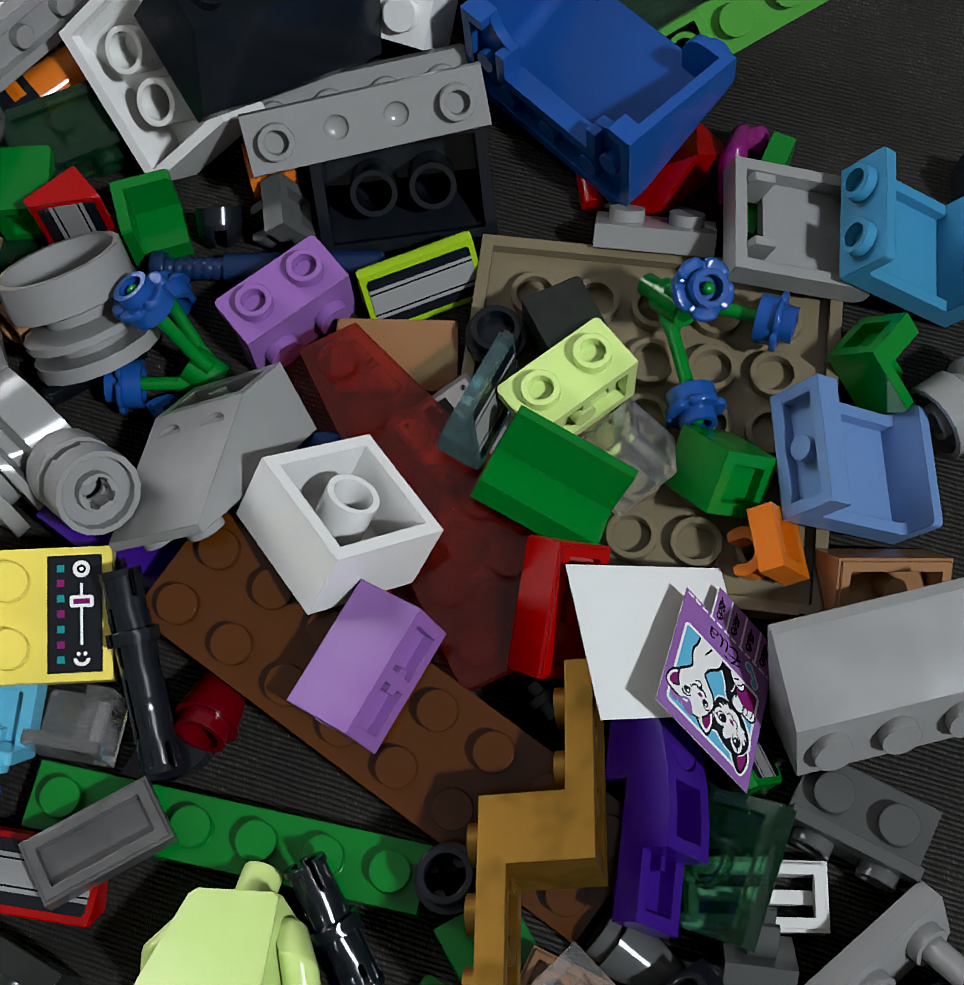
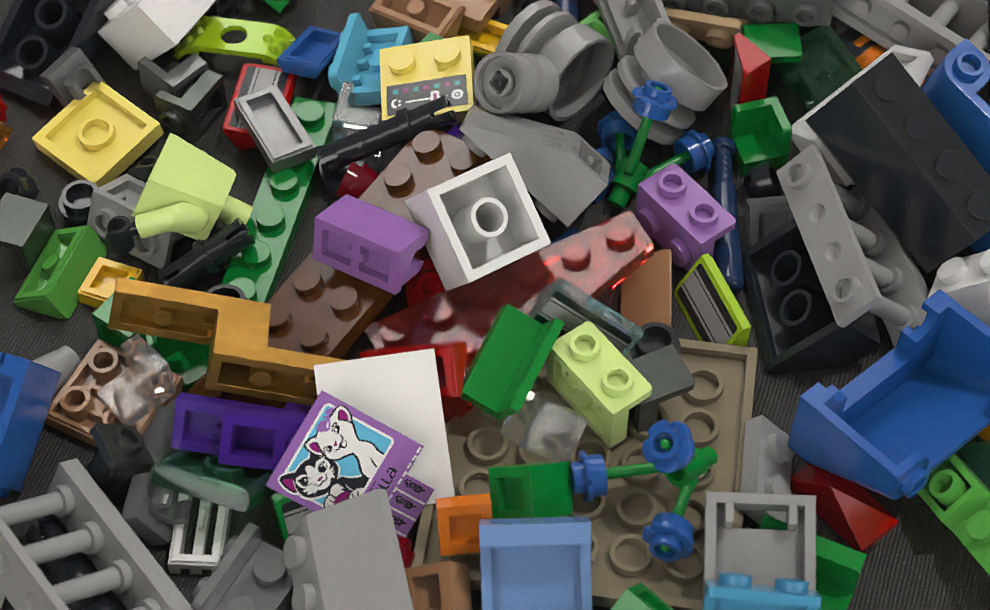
camera: 85 degrees right, 15 degrees down
magenta arm [717,122,769,204] -> none

